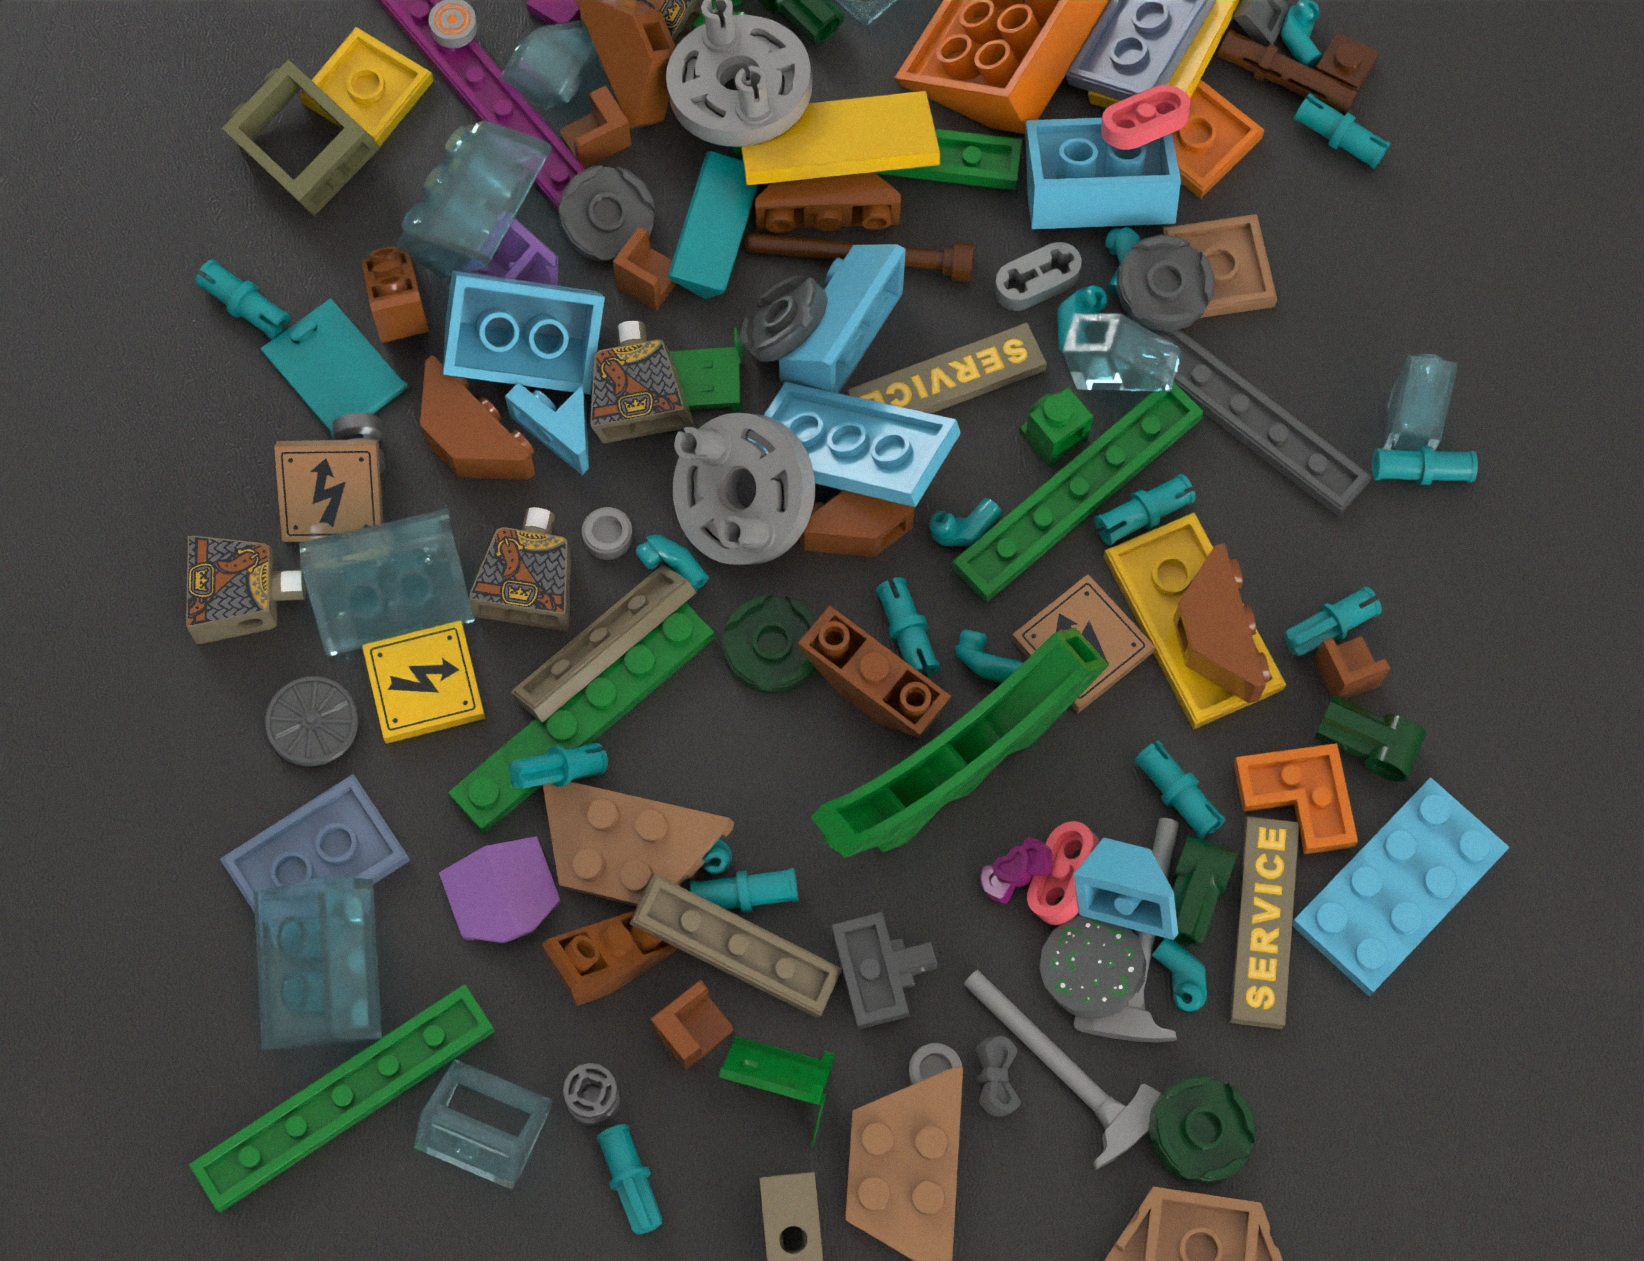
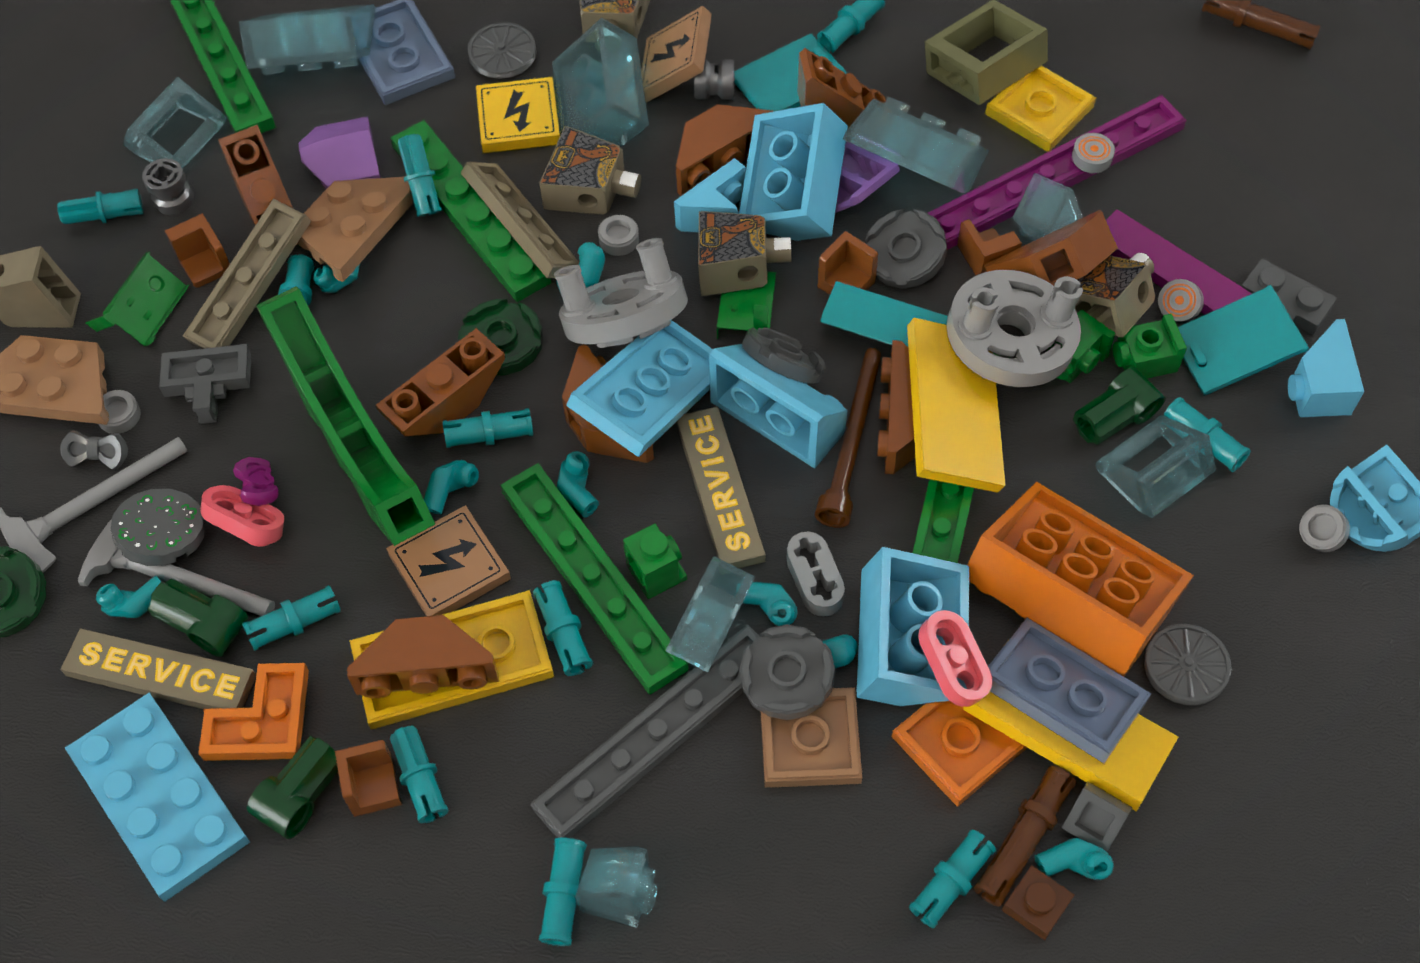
camera: 100 degrees right, 10 degrees down
medium azure slope [1074,838,1178,940] -> none

